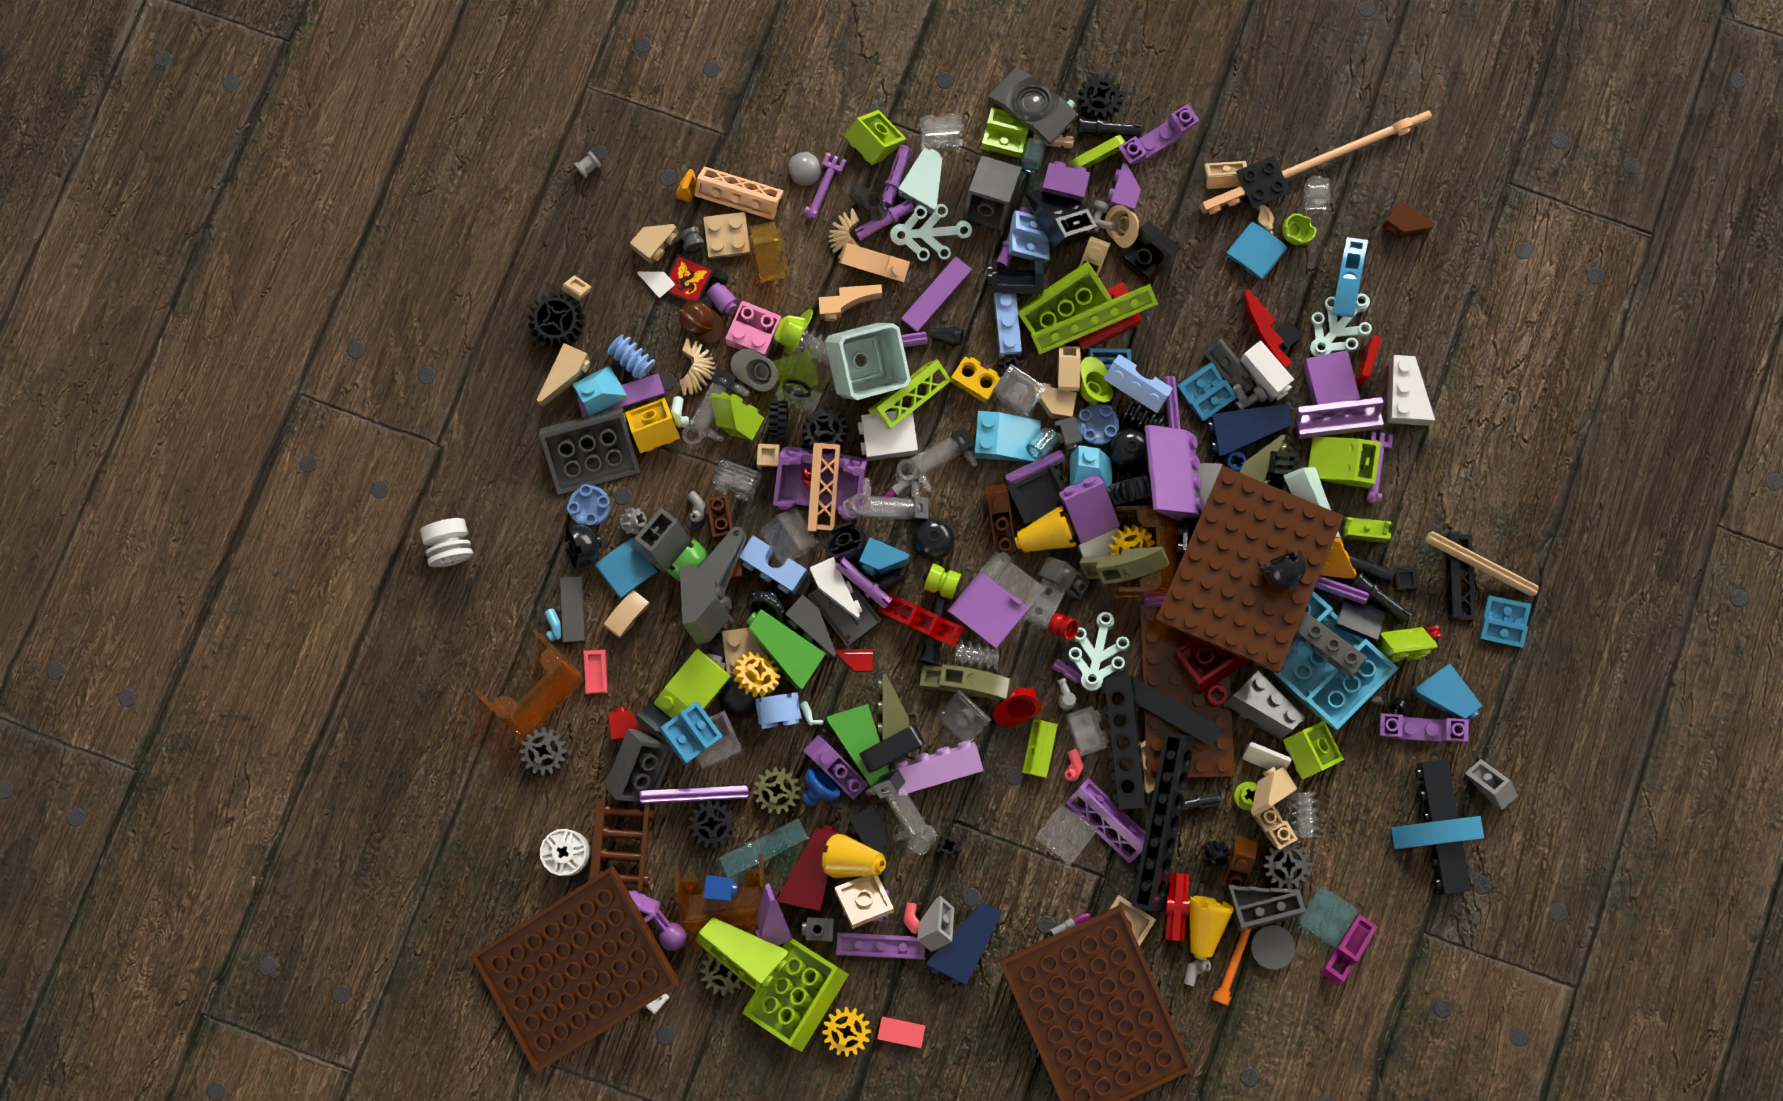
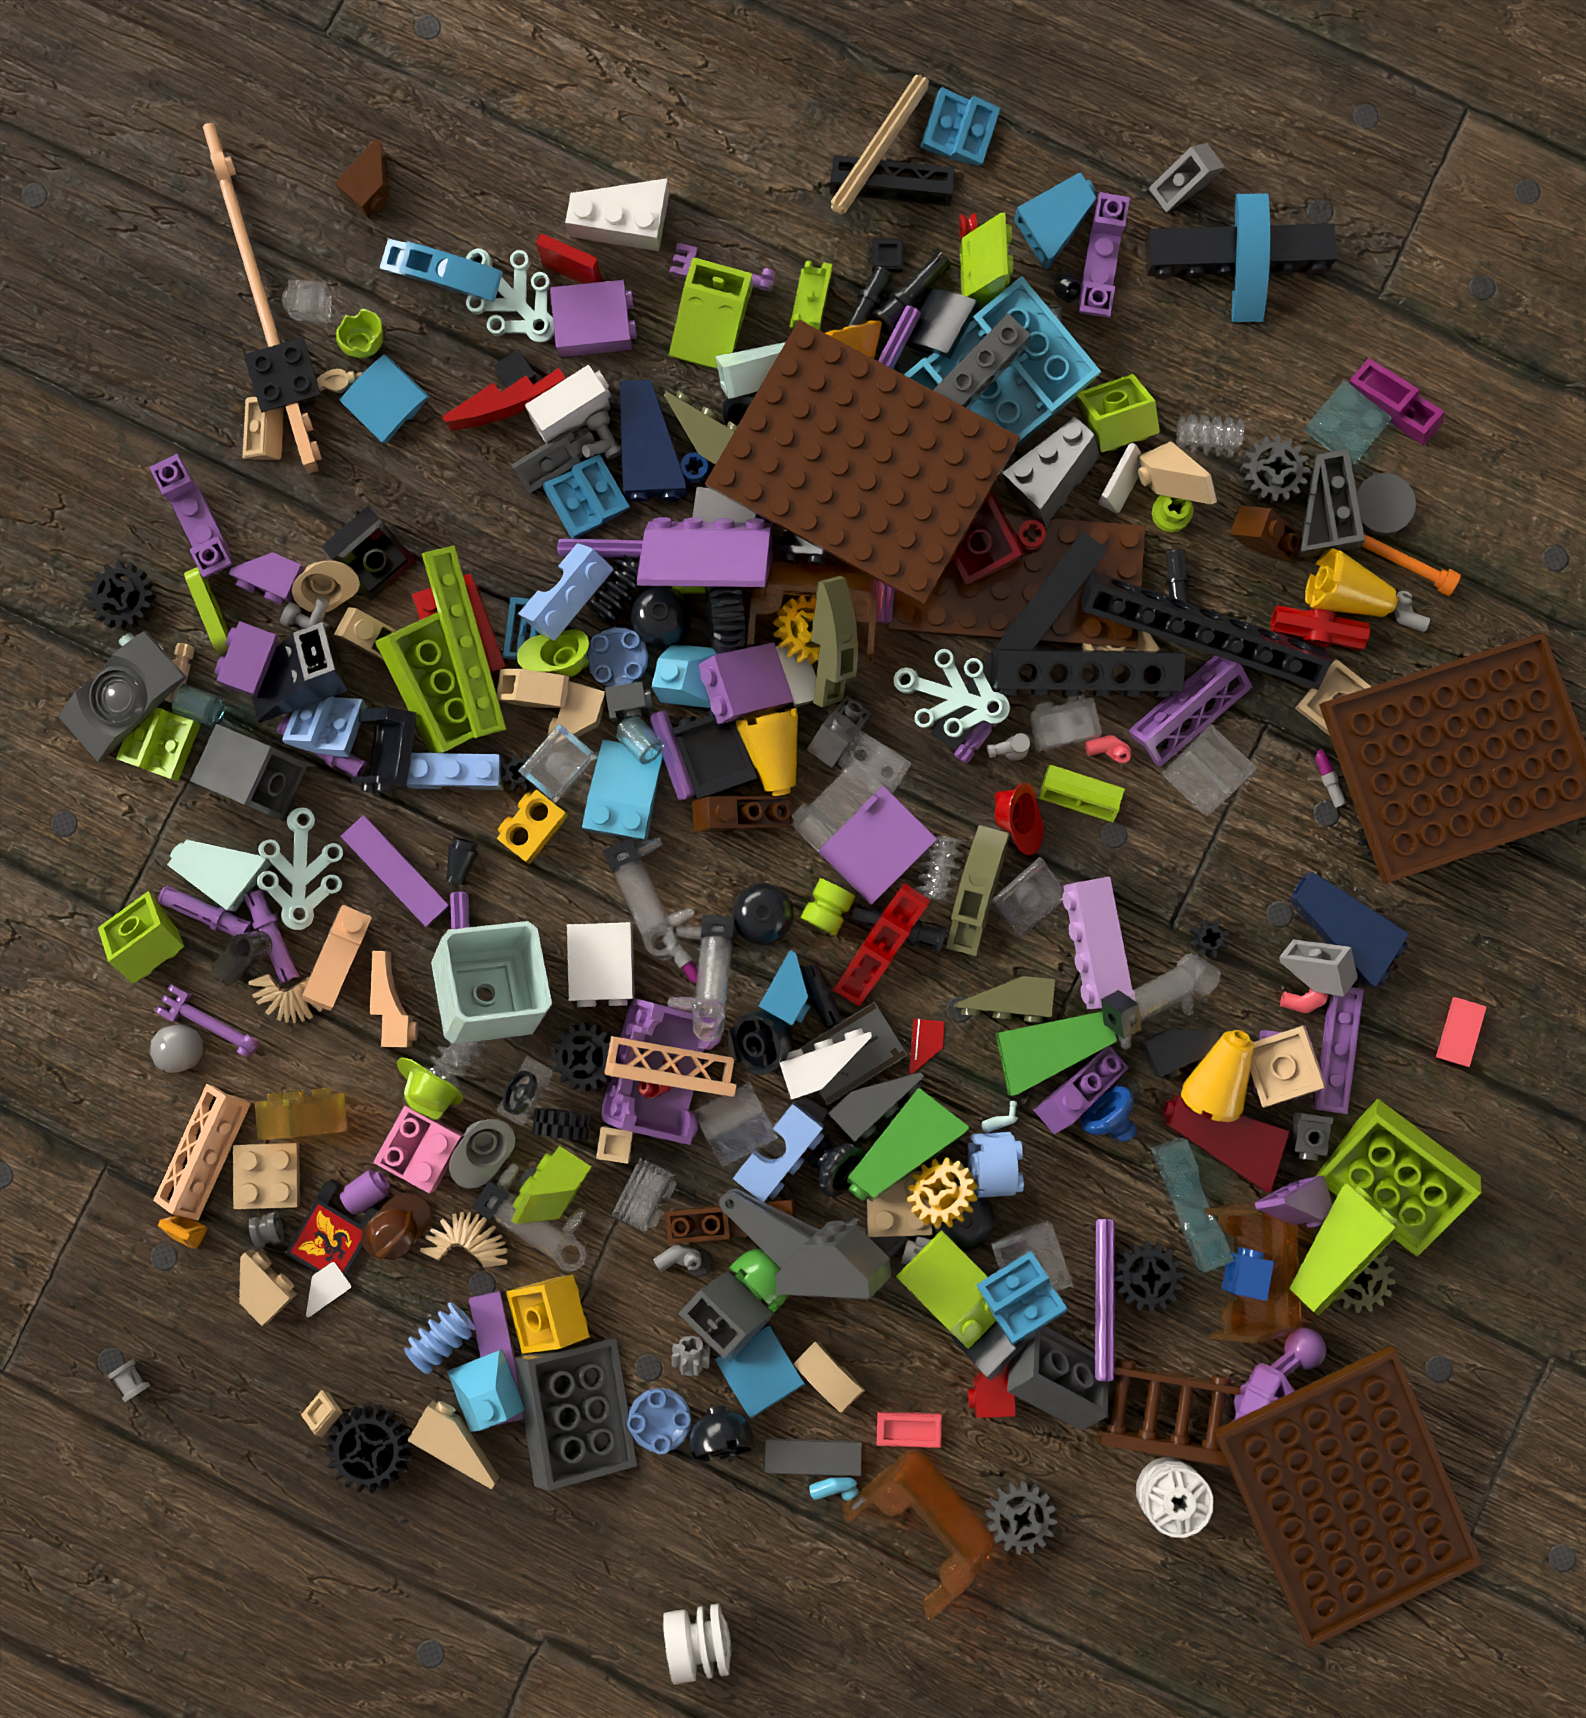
camera: 85 degrees left, 5 degrees up
light aqua arm [671,396,689,428] -> none
olive gear [753,767,801,815] -> none
clear neon green piece [773,350,819,395] -> none
yellow gear [822,1007,871,1057] -> none
medium lavender pin [834,557,892,609] -> none
black beam [859,724,926,774] -> none
lime fence [868,359,951,429] -> none
clear slope [919,113,964,149] -> none
red wheel [1048,613,1079,640] -> none
black pin [1077,116,1142,137] -> none
black gear [1201,840,1231,868] -> none
tan slope [1253,805,1298,850] -> none
black cylinder [1260,550,1306,590] -> none
black tile [1268,451,1299,474] -> none
medium lavender fence [1294,397,1384,439] -> none

